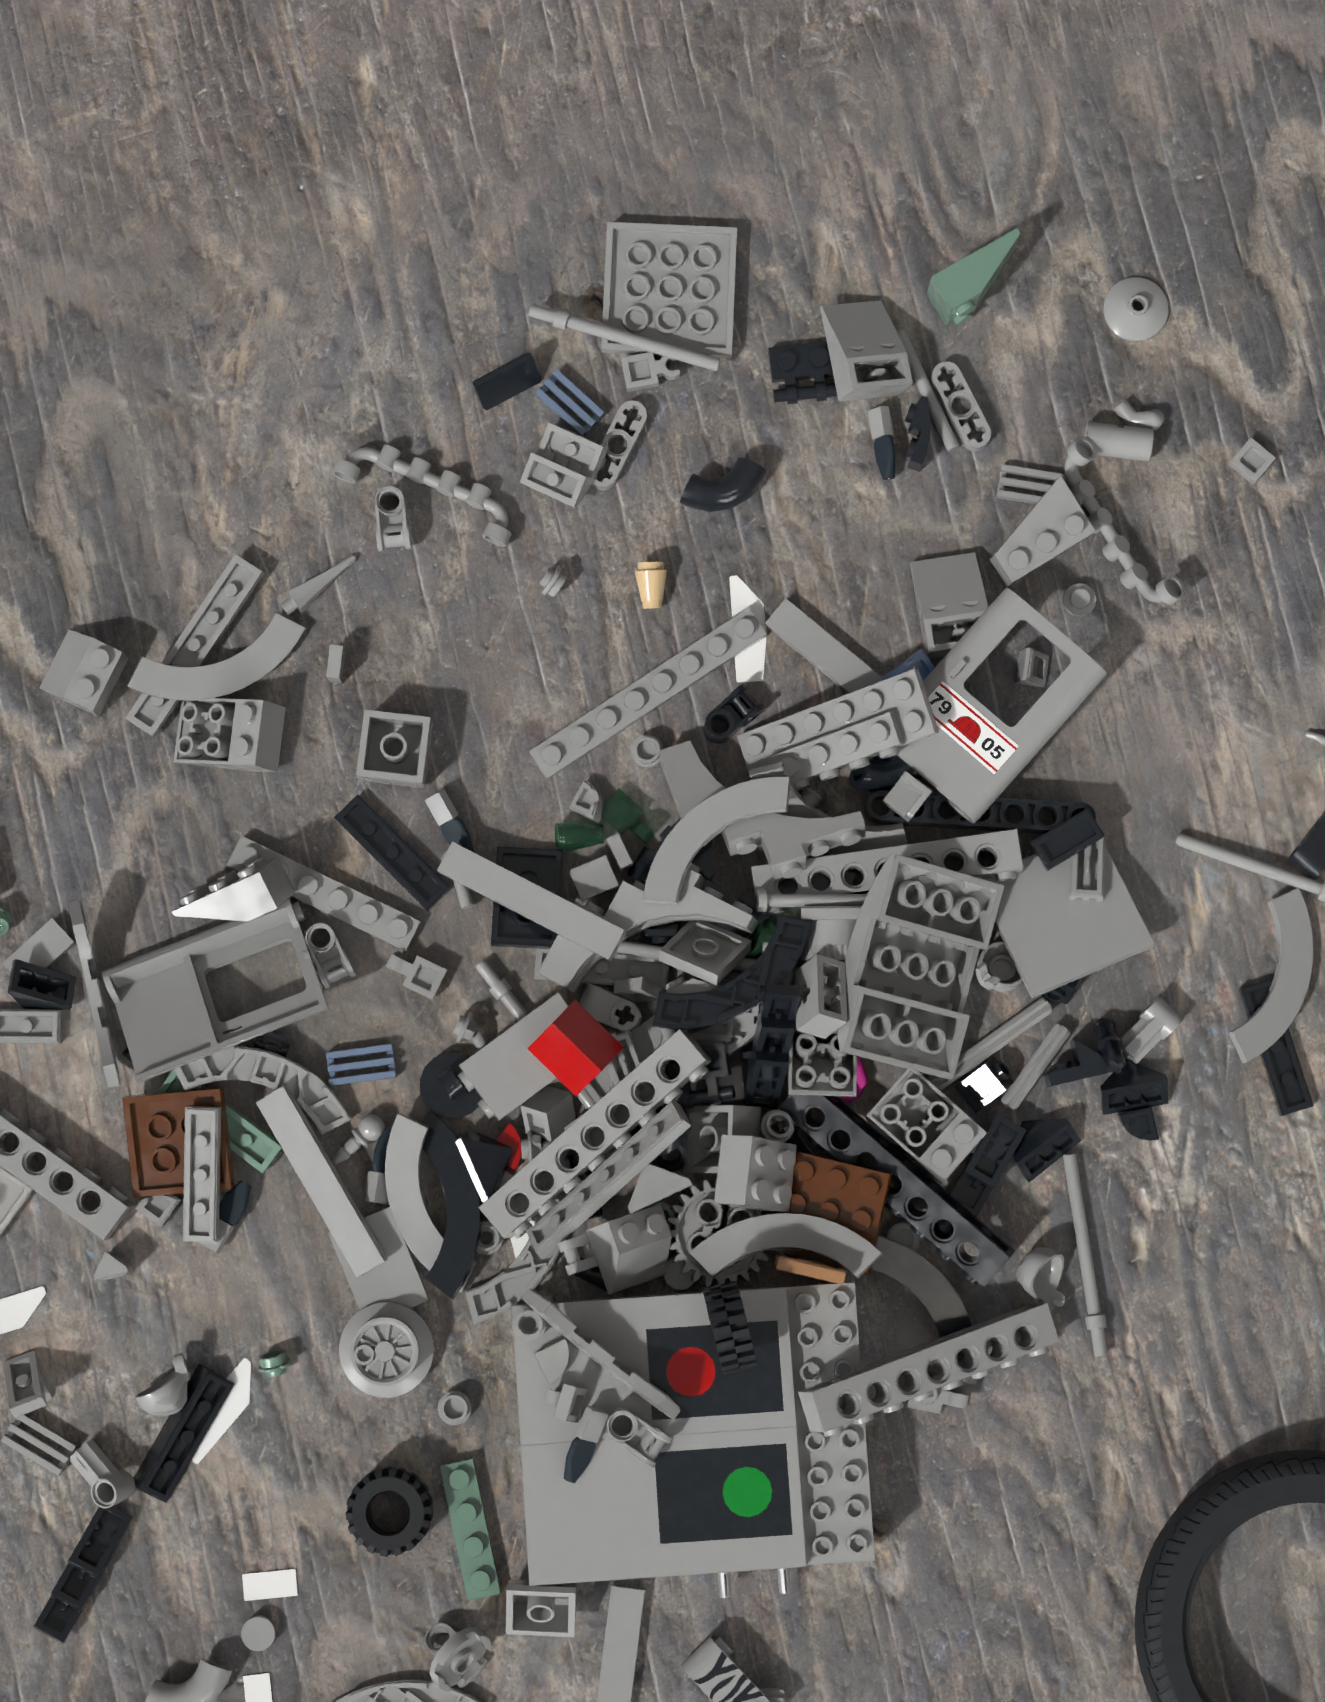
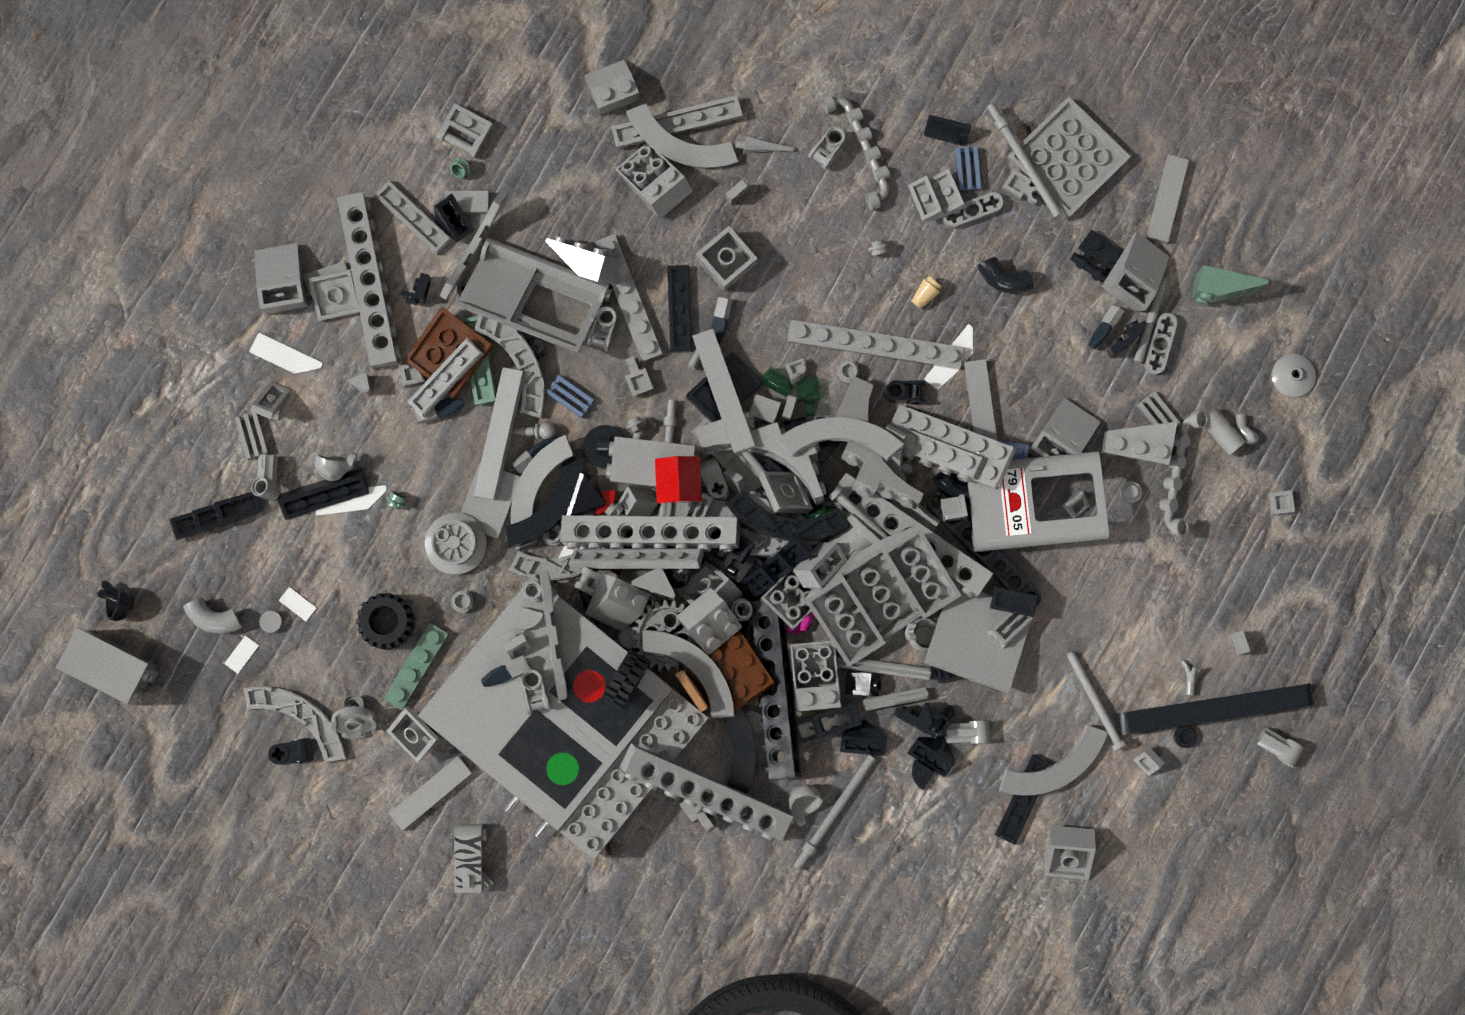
camera: 45 degrees right, 0 degrees up
none -> black bracket [401,273,432,305]
none -> light grey tile [1146,154,1189,244]

